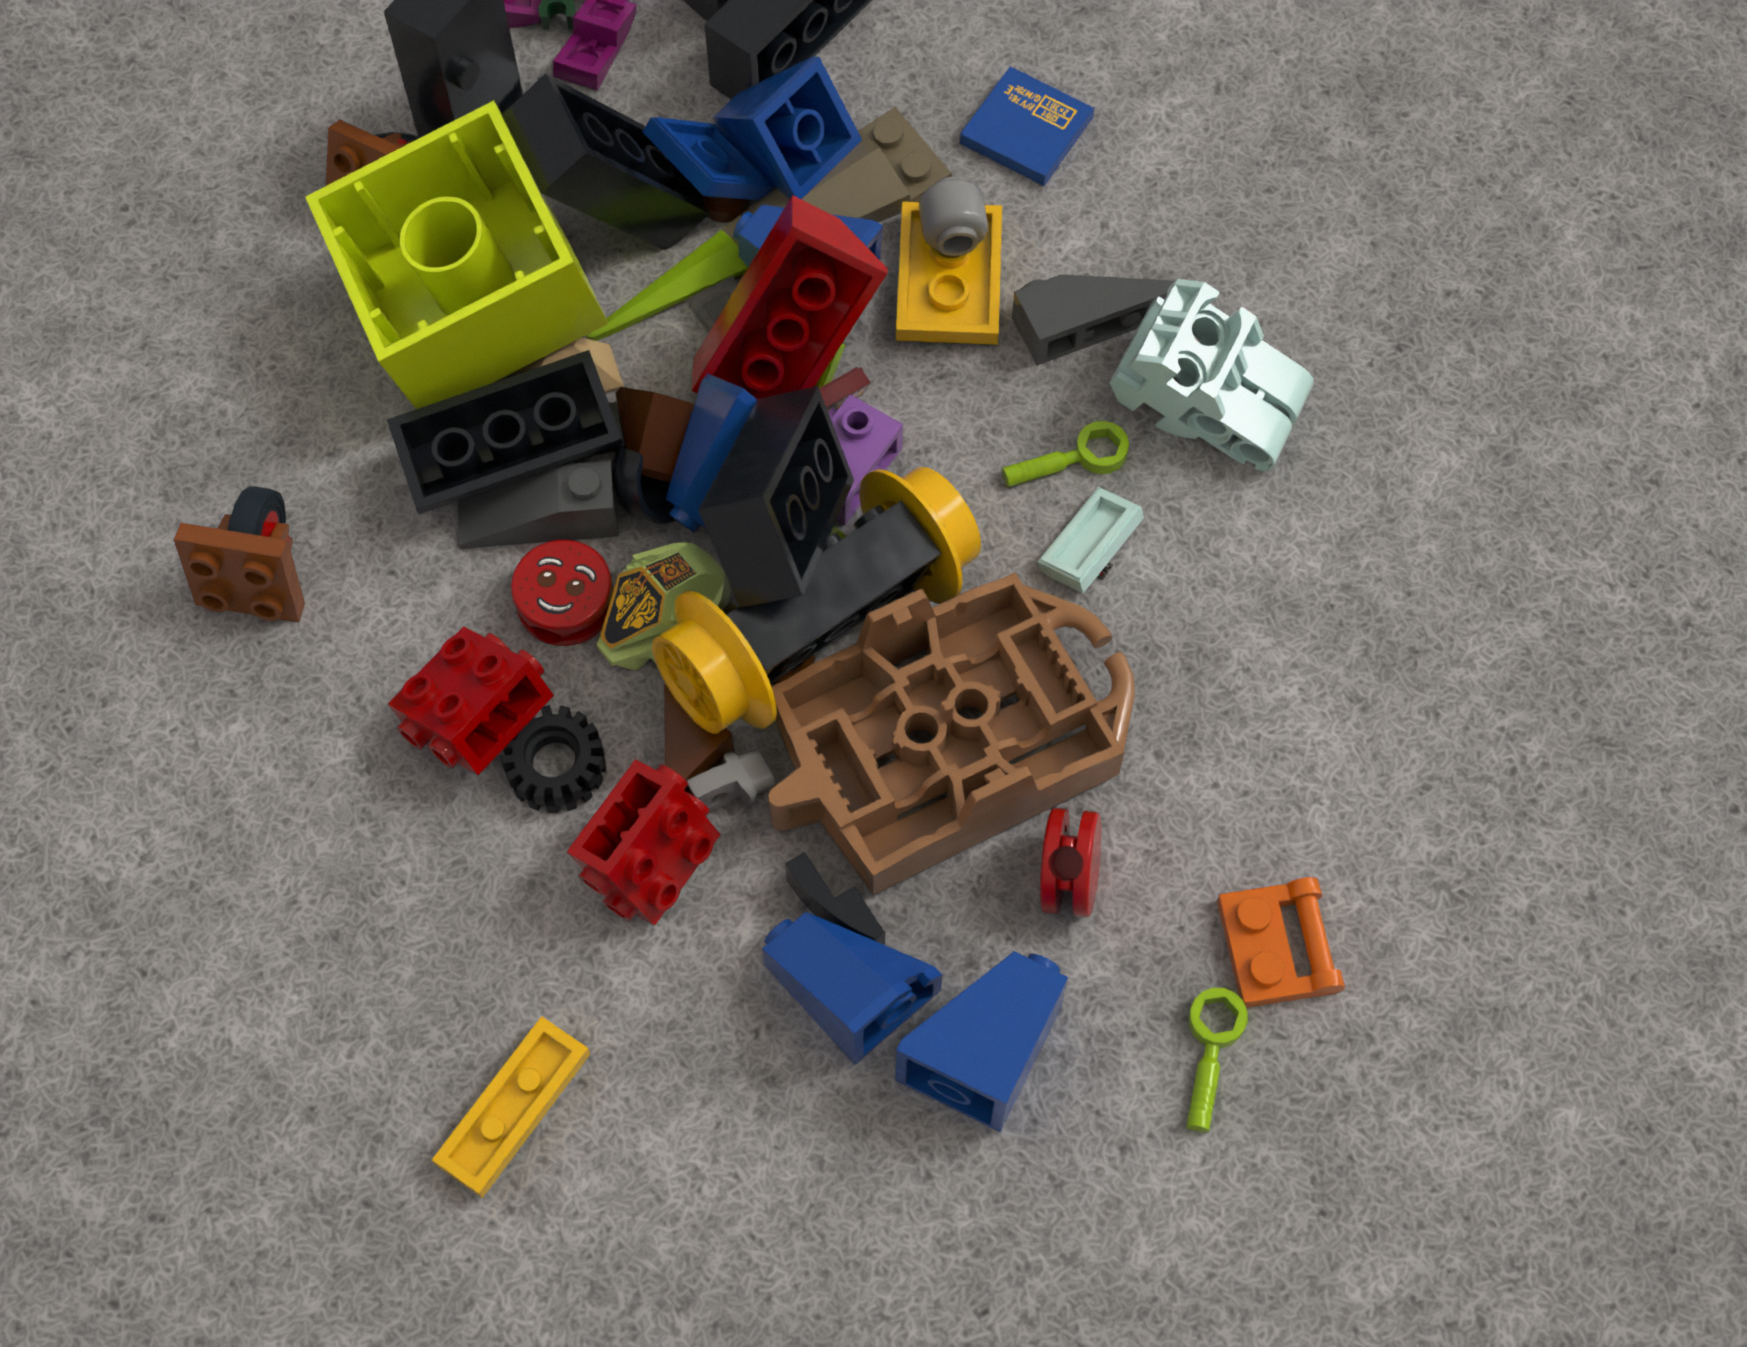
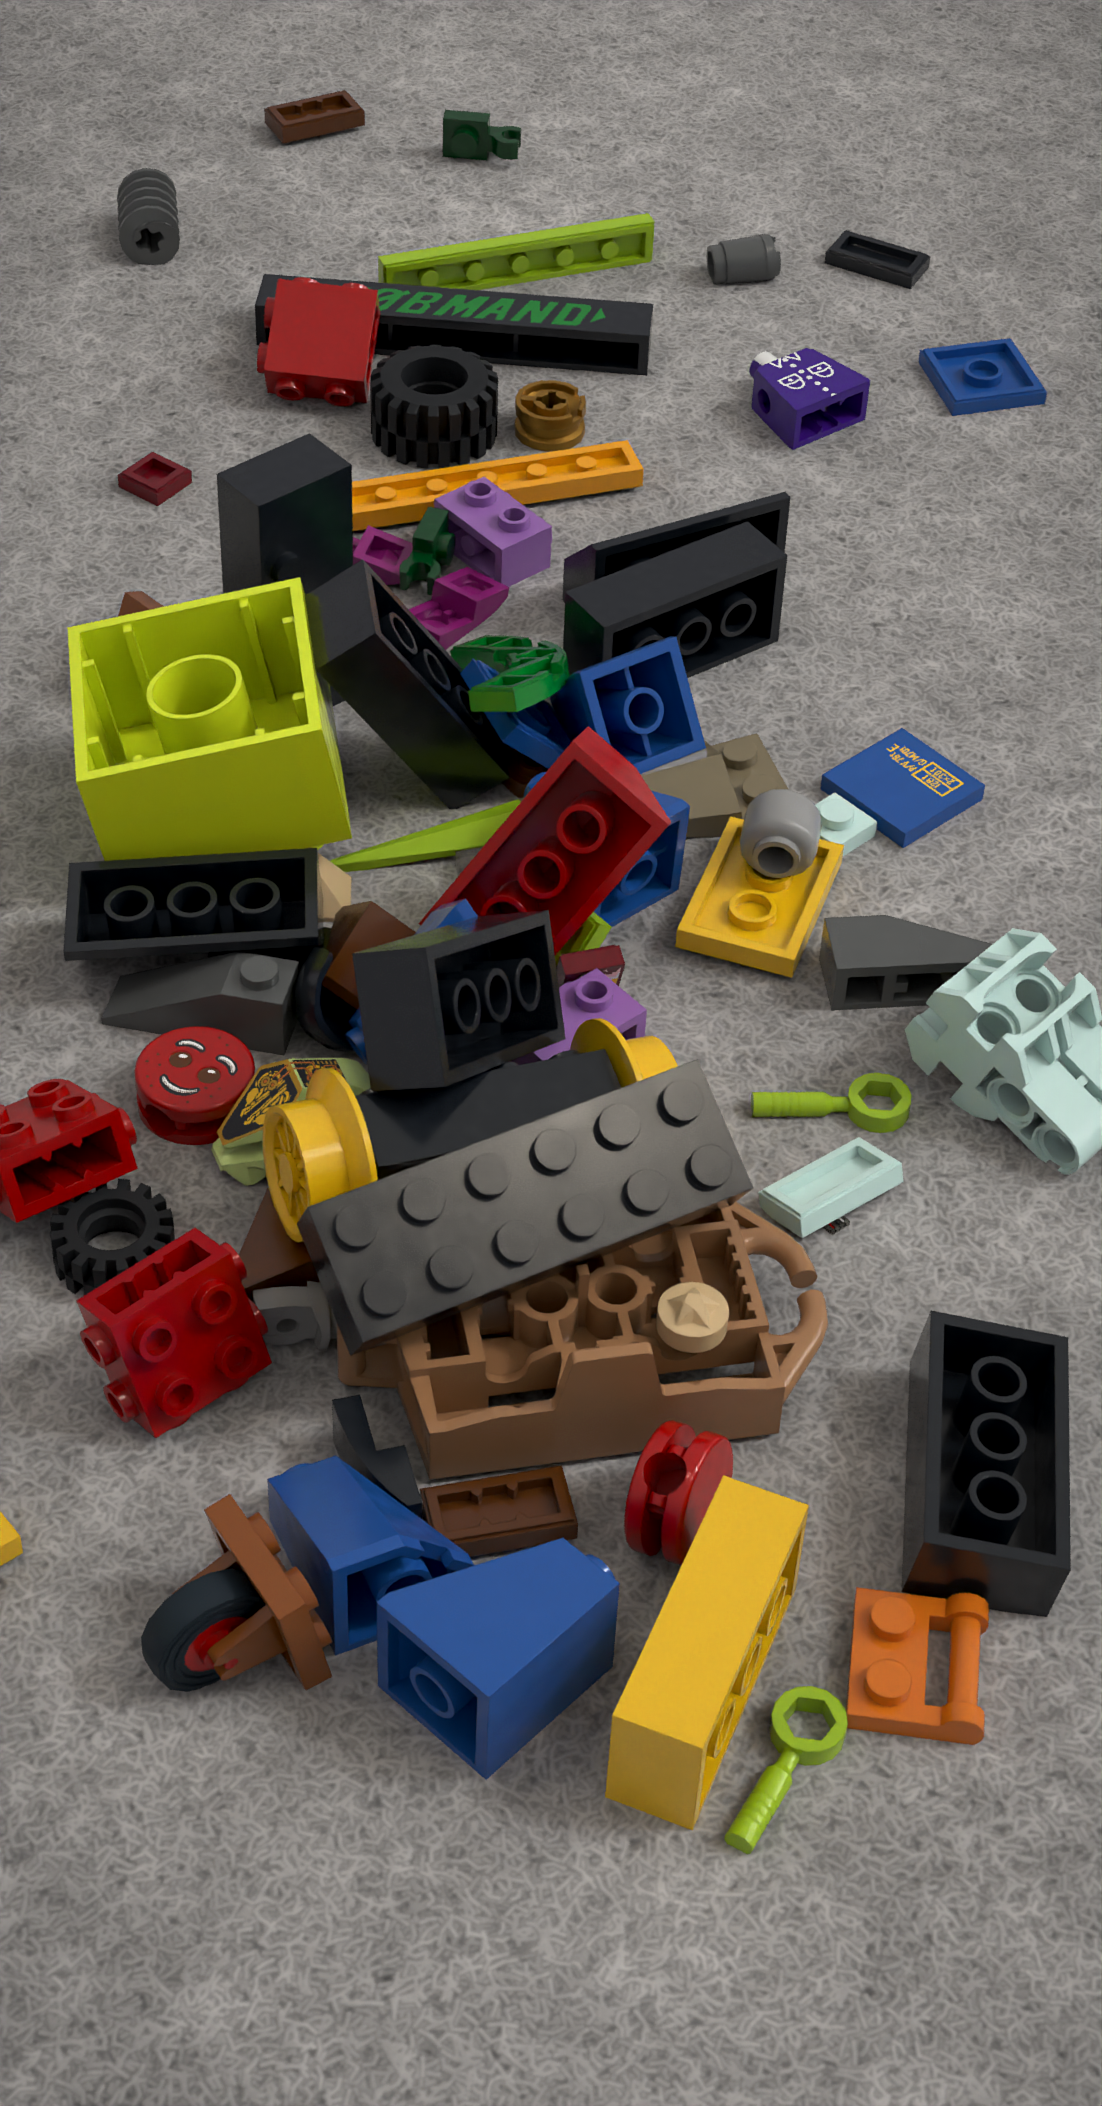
camera: 15 degrees right, 20 degrees down
none -> plate [141,1494,333,1692]
none -> black brick [297,1059,753,1356]
none -> reddish brown plate [420,1465,578,1557]
none -> green tile [450,635,570,712]
none -> yellow brick [605,1475,809,1830]
none -> tan tile [656,1282,729,1353]
none -> light aqua plate [815,793,877,856]
none -> black brick [901,1311,1071,1617]

